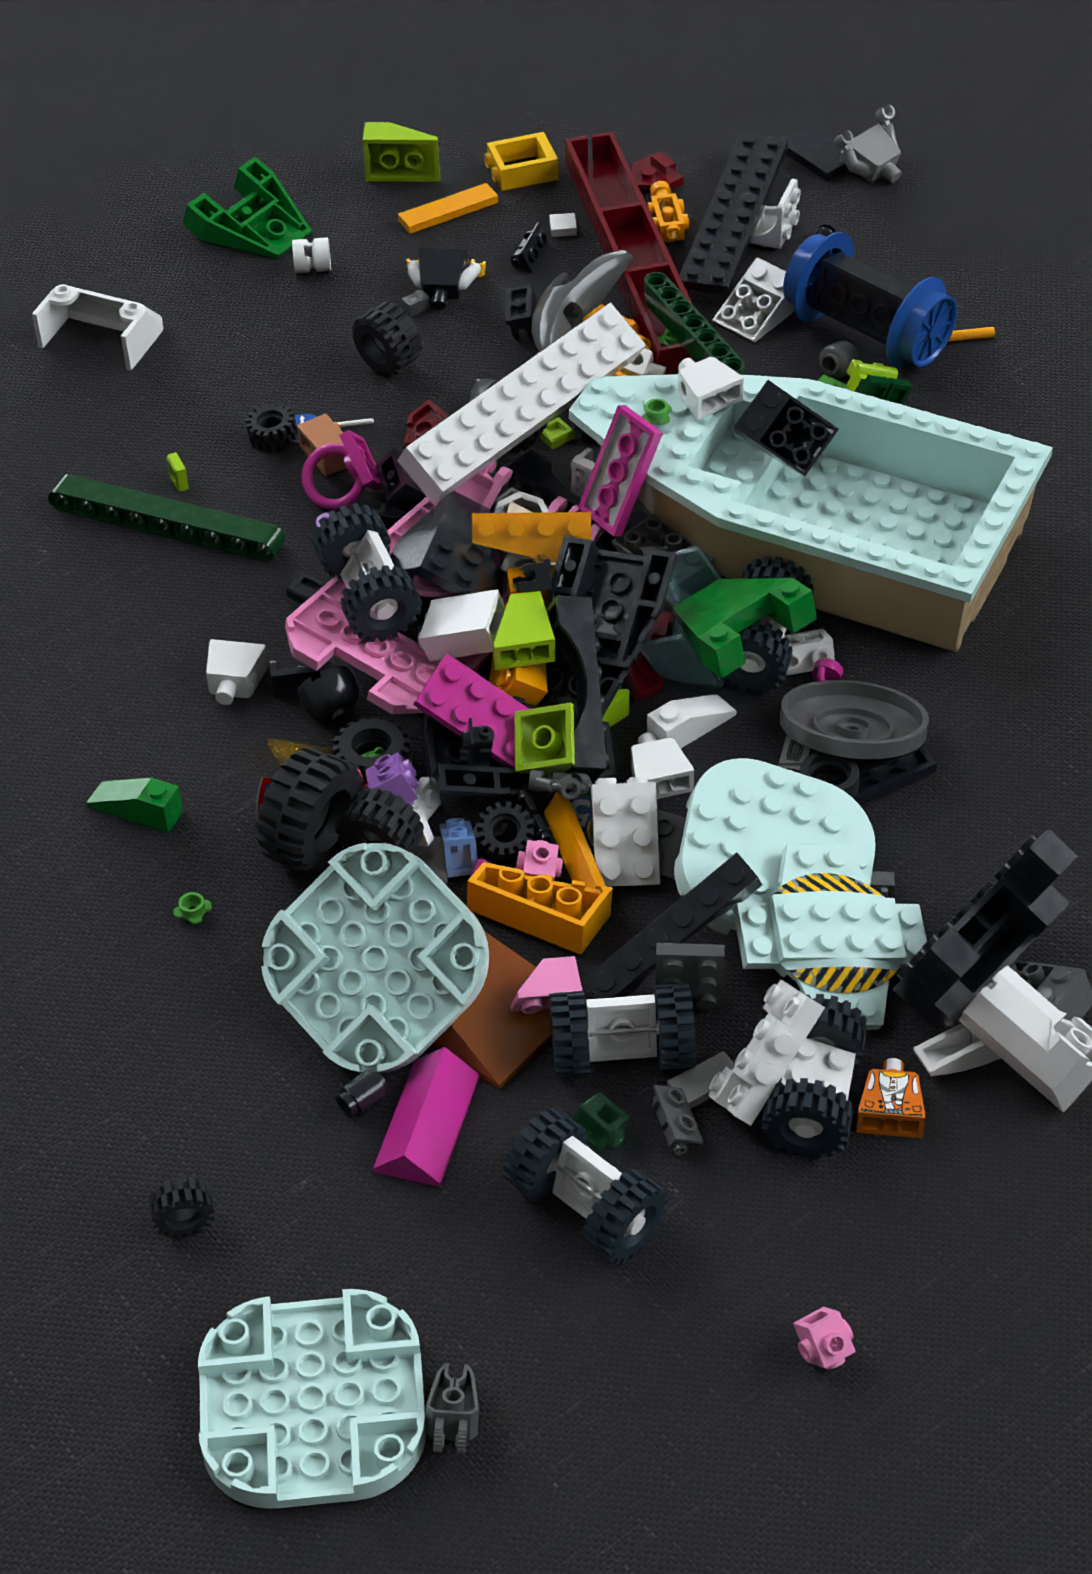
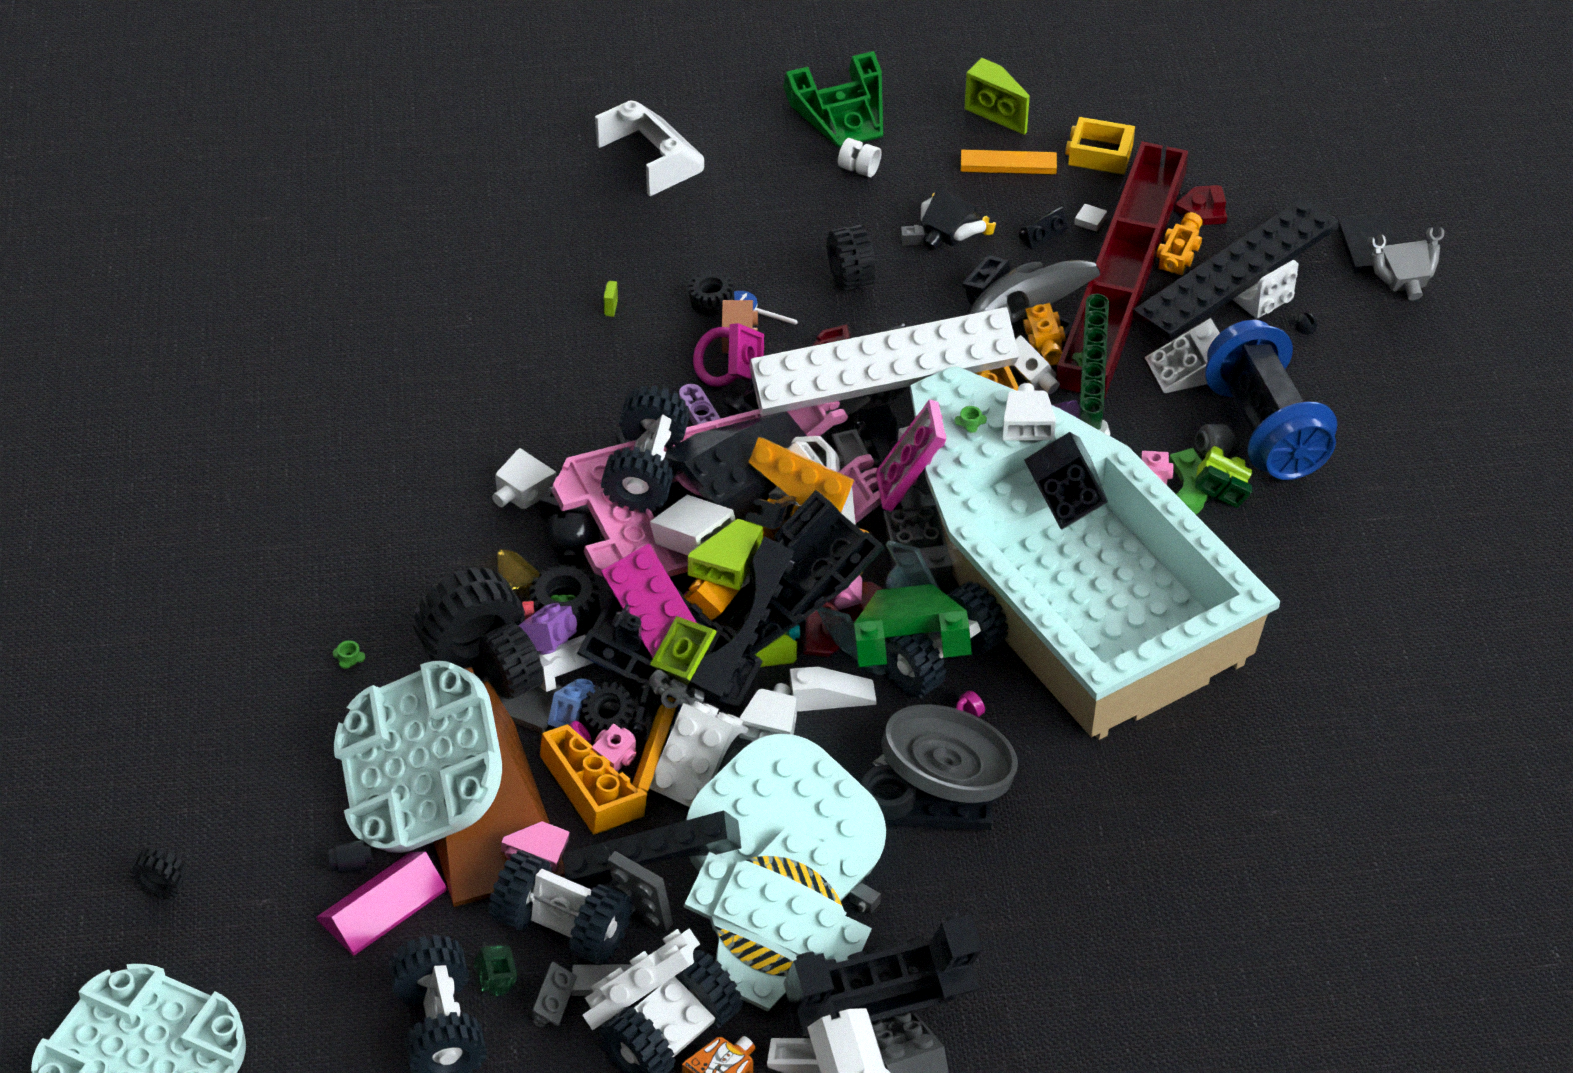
camera: 30 degrees right, 0 degrees up
dark green beam [48,474,285,562] -> none
green slope [86,778,183,833] -> none
white bracket [784,629,835,676] -> none
light orange bar [948,327,995,342] -> none

